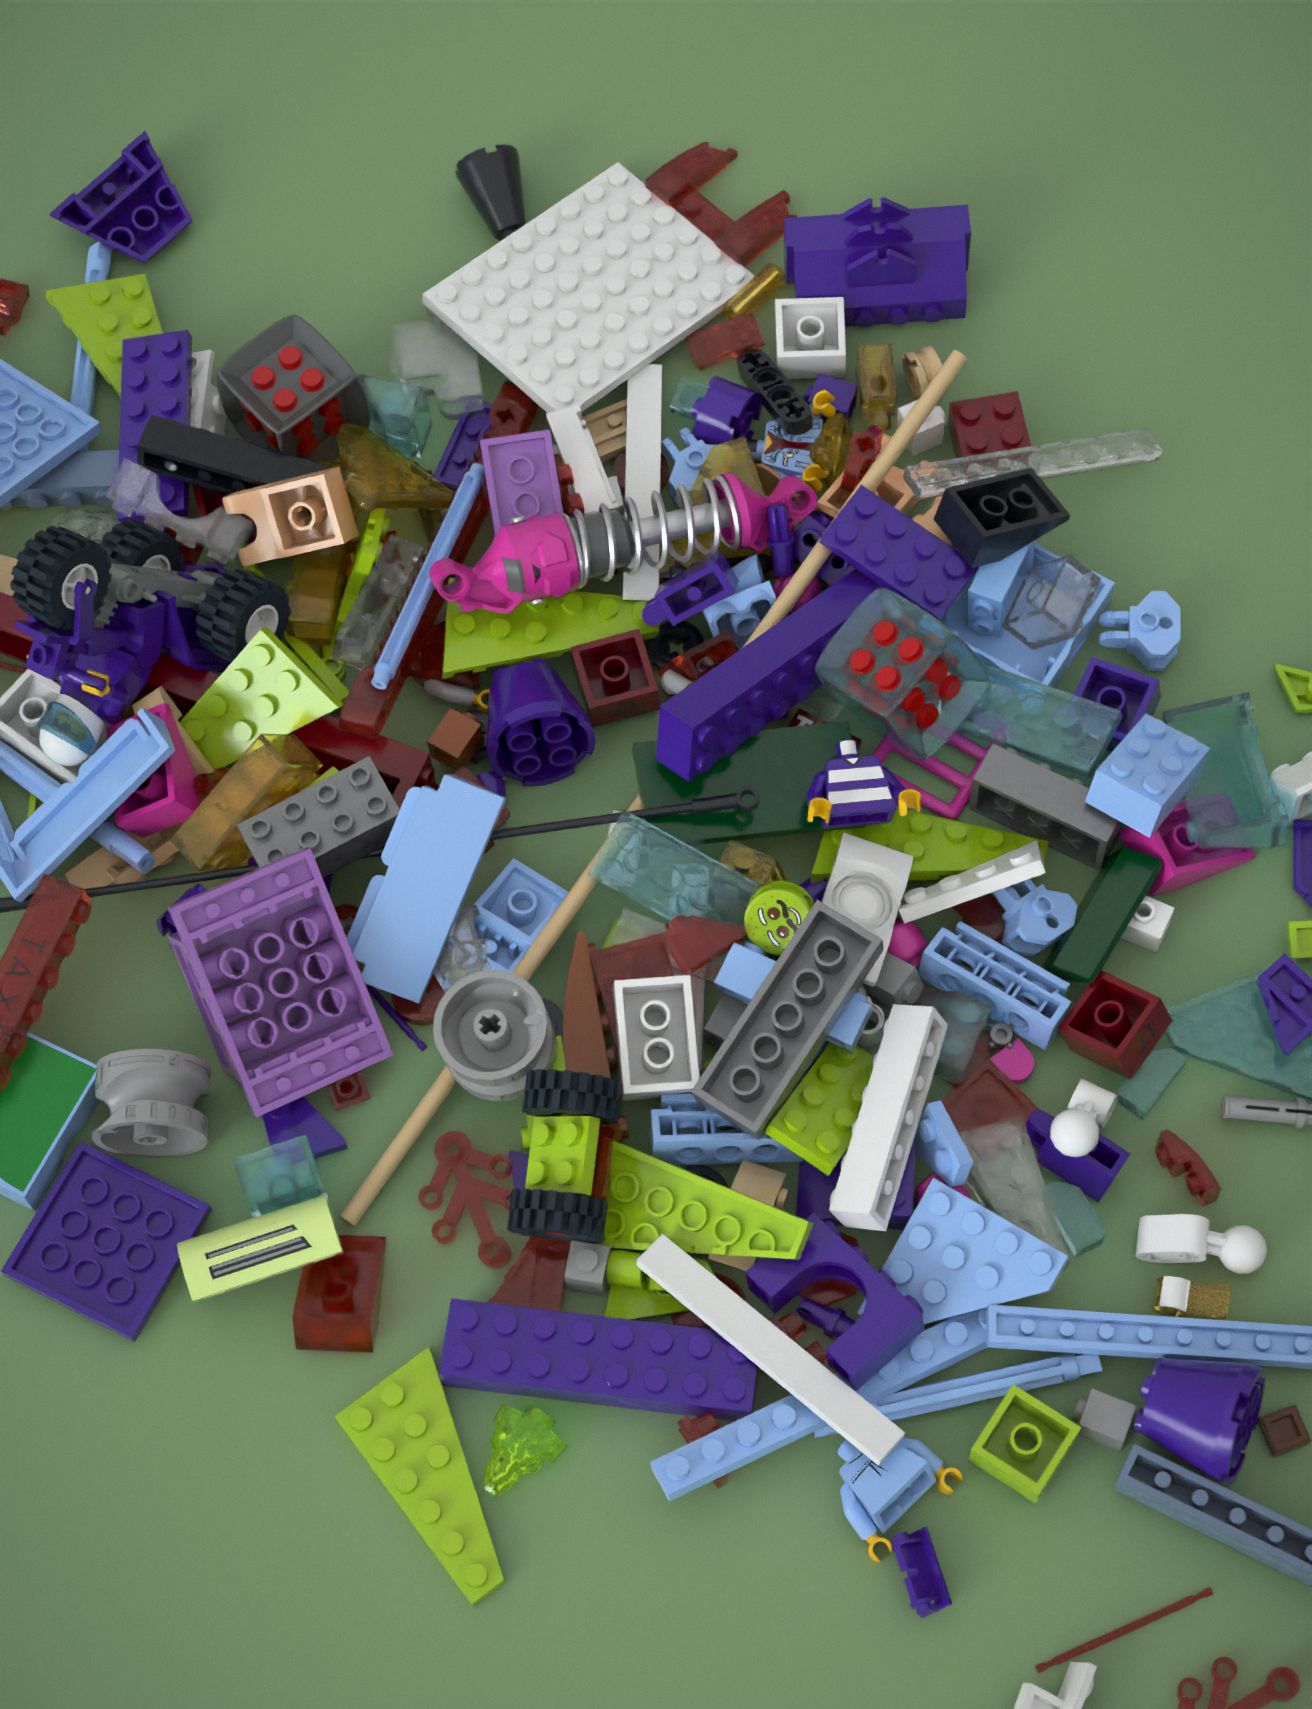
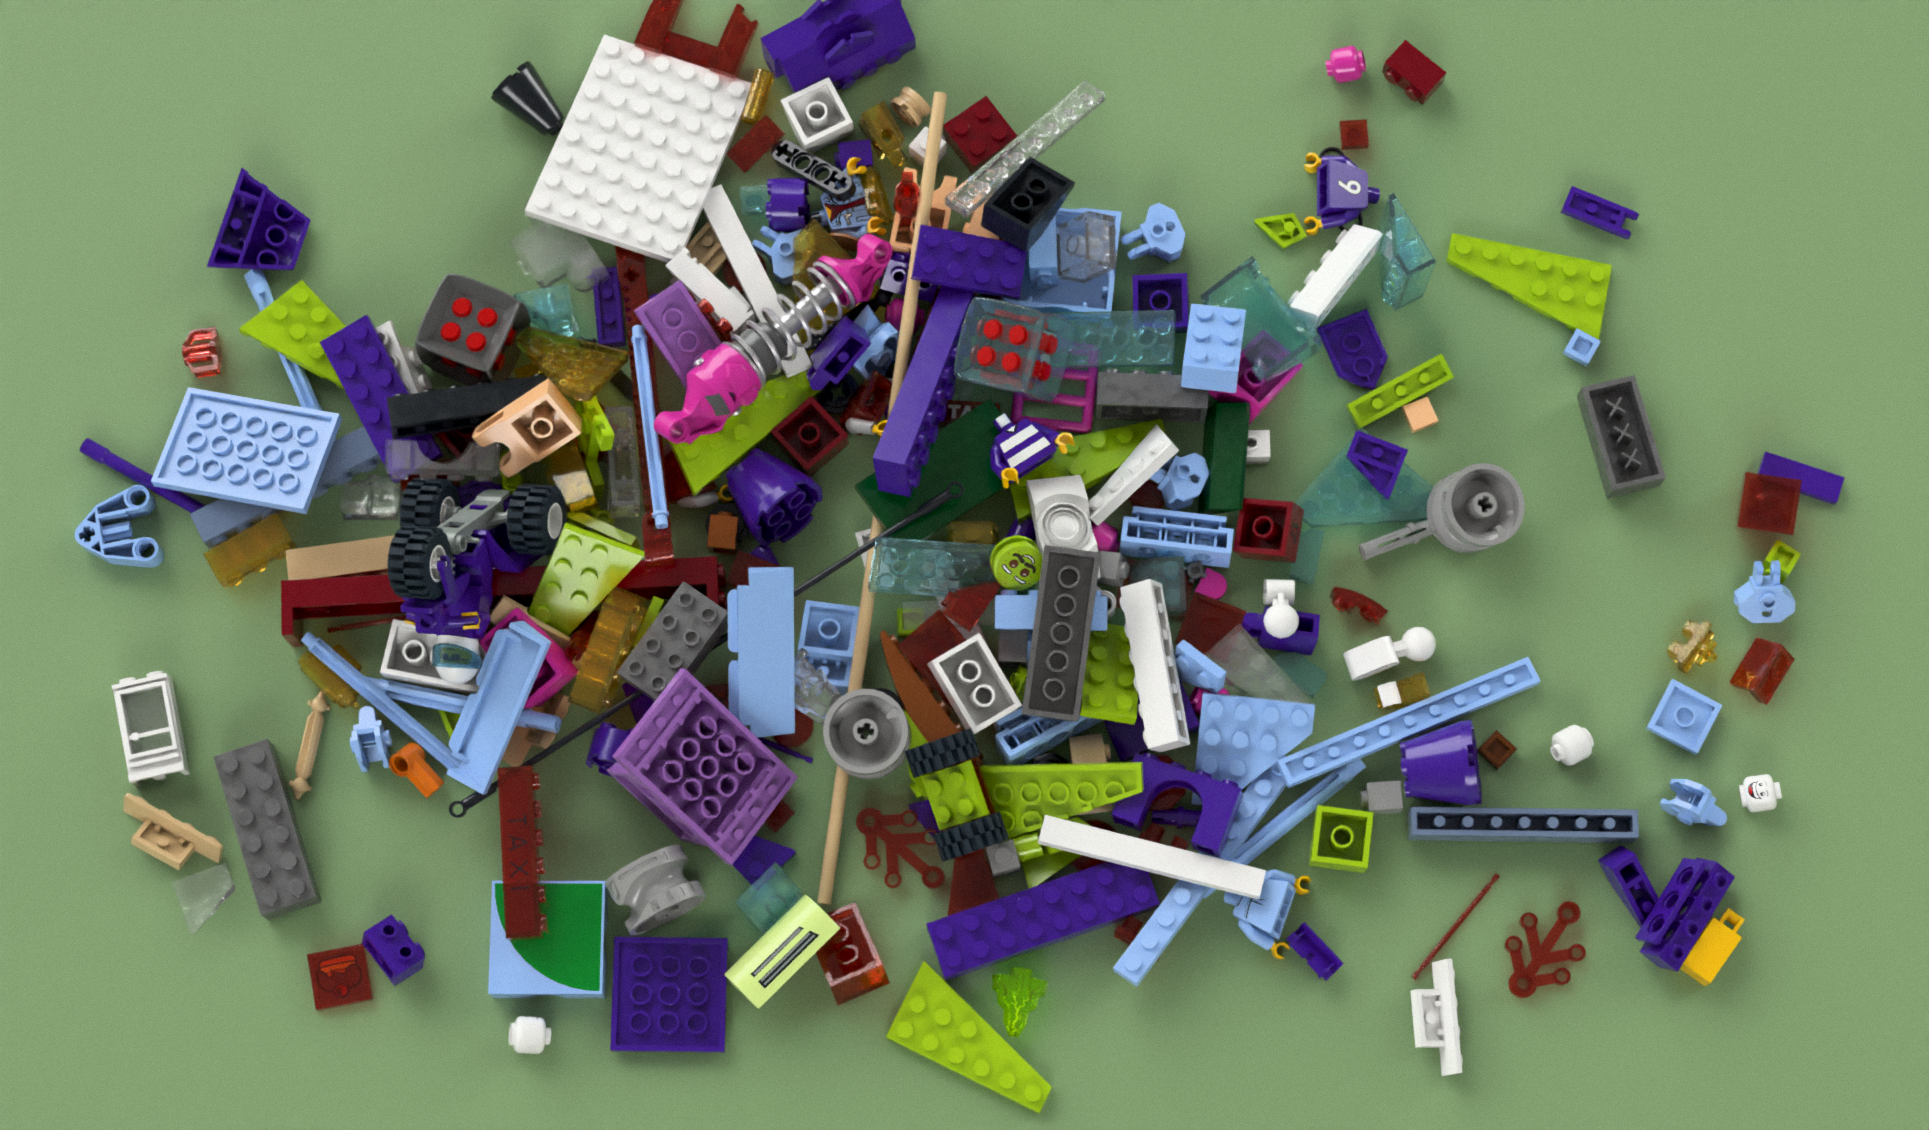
camera: 30 degrees left, 10 degrees up
dark purple axle [767,504,796,576] -> none

